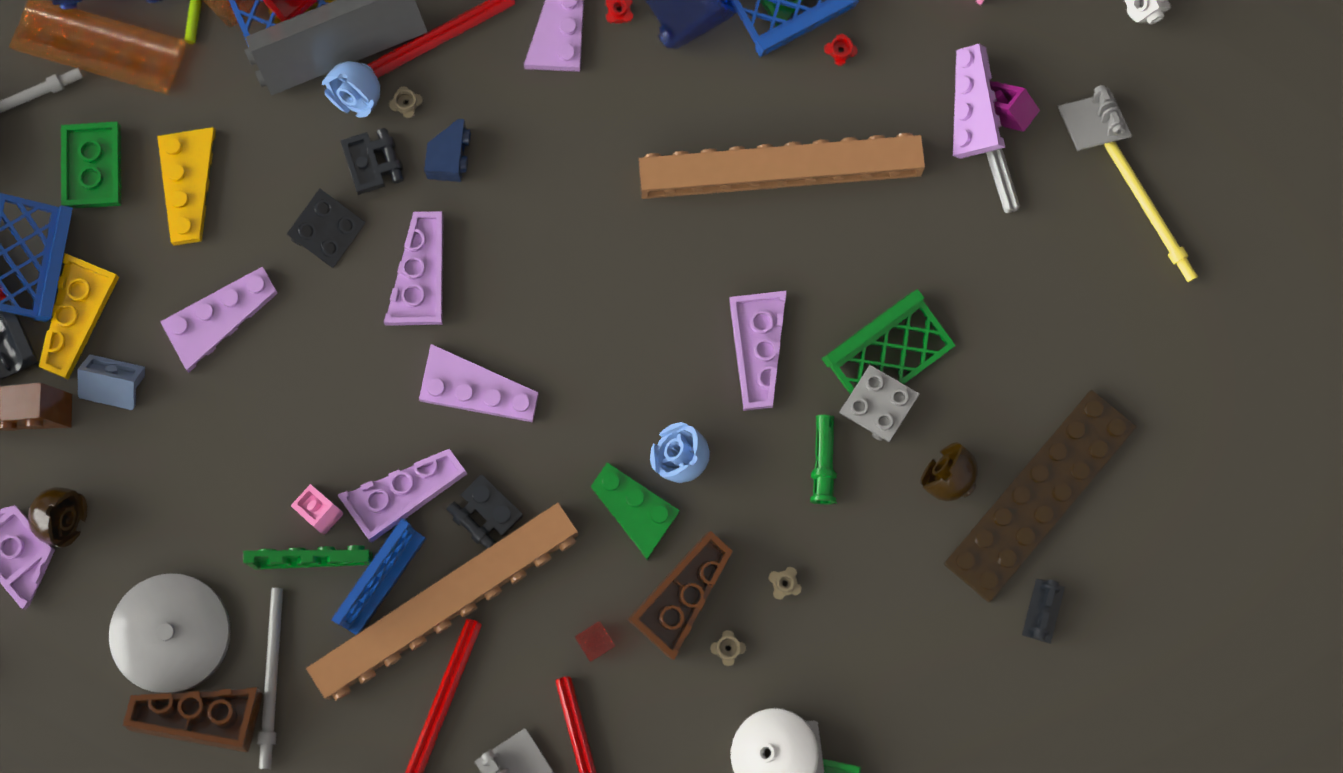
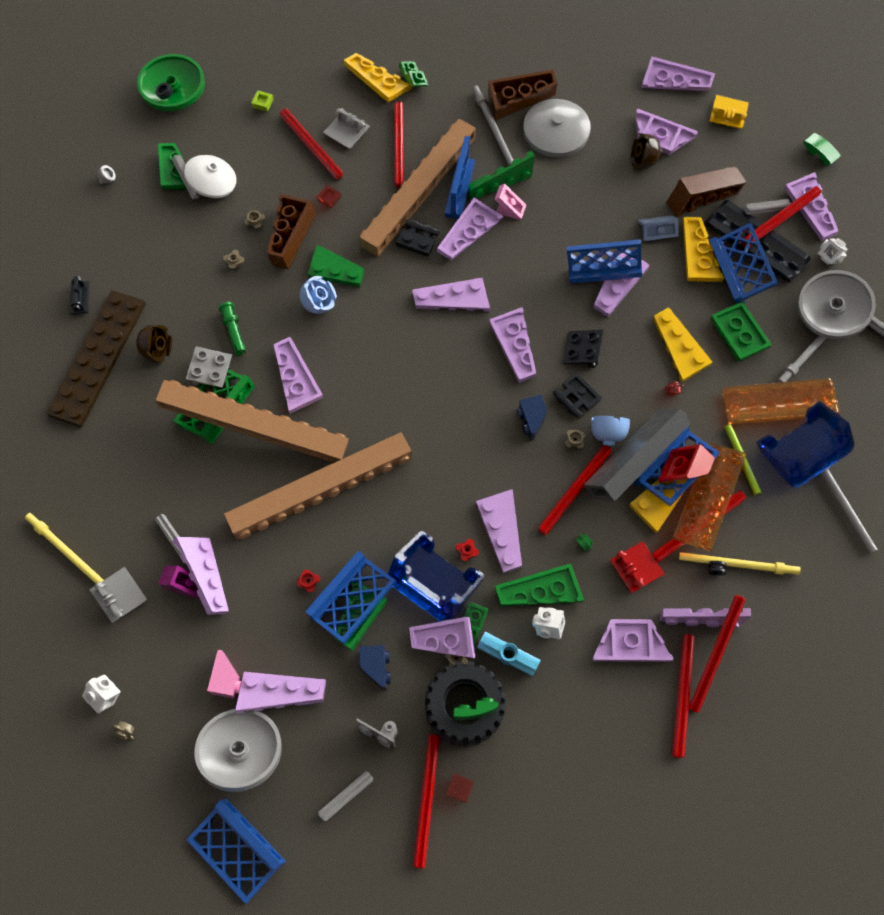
camera: 160 degrees right, 10 degrees down
none -> medium nougat brick [156,380,349,463]
none -> blue fence [567,240,642,284]
none -> clear red plate [664,382,685,395]

